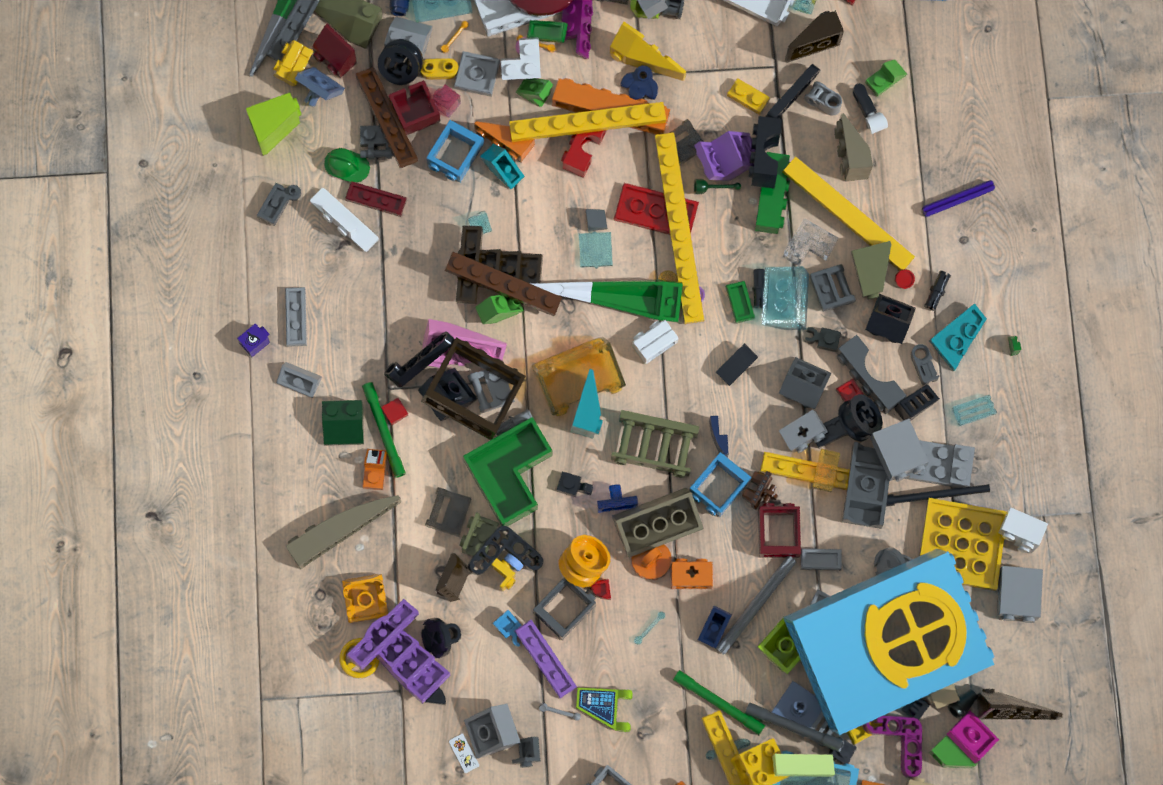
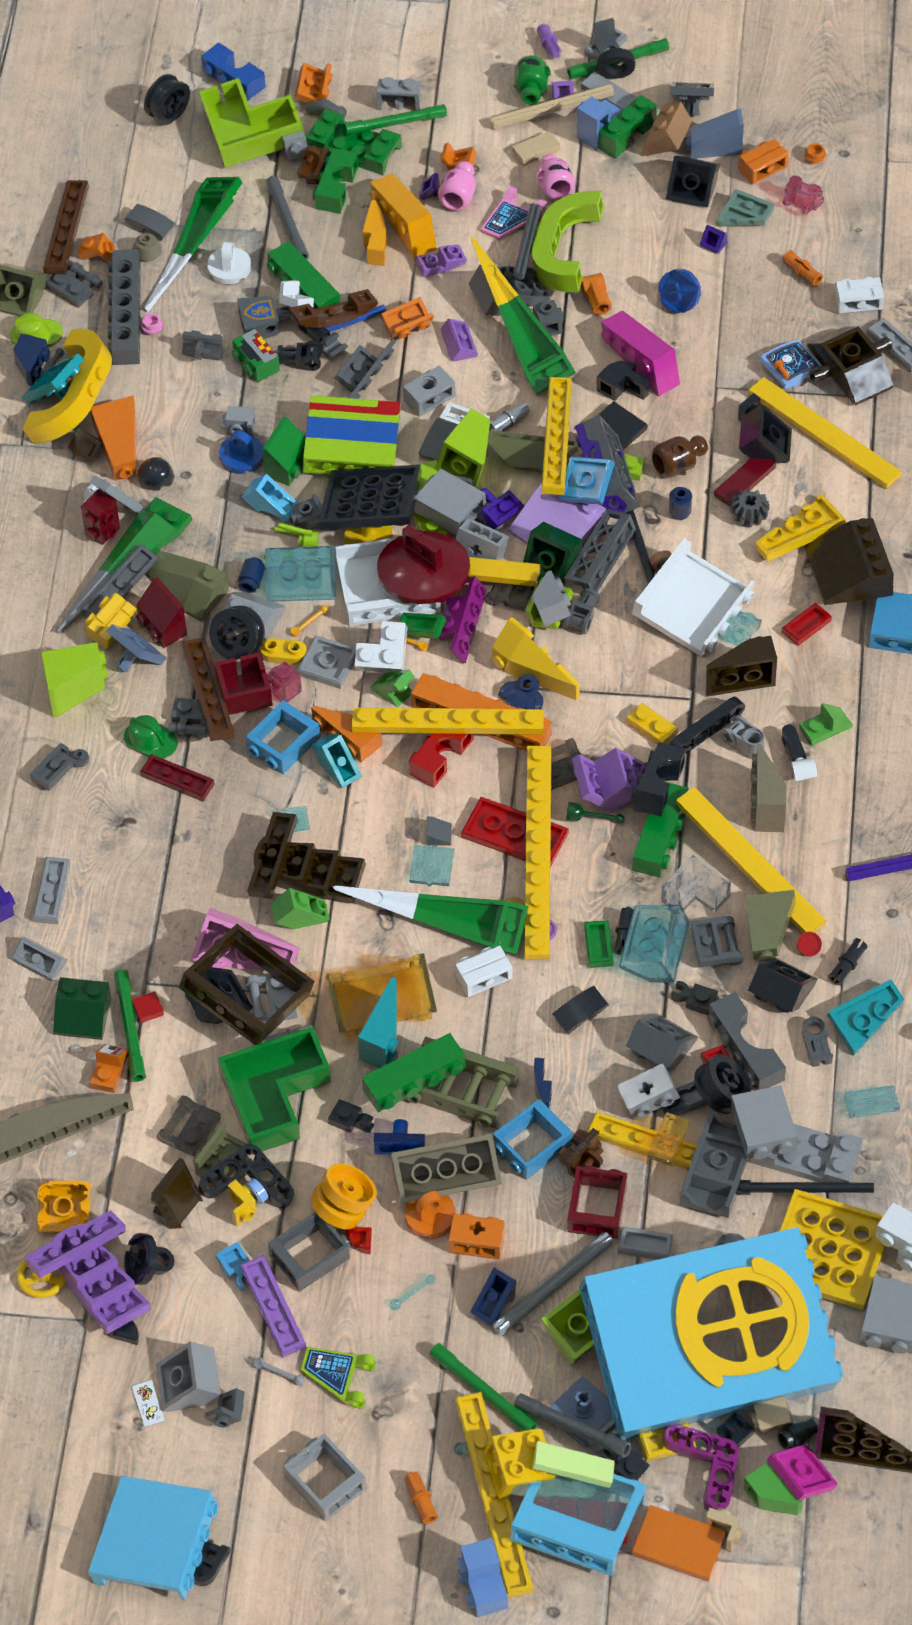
camera: 15 degrees right, 20 degrees down
white bracket [310,188,379,252] -> none
black beam [384,332,455,388] -> none
reddish brown plate [445,252,562,316] -> none
black slope [895,384,940,421] -> none
none -> green brick [362,1033,466,1112]

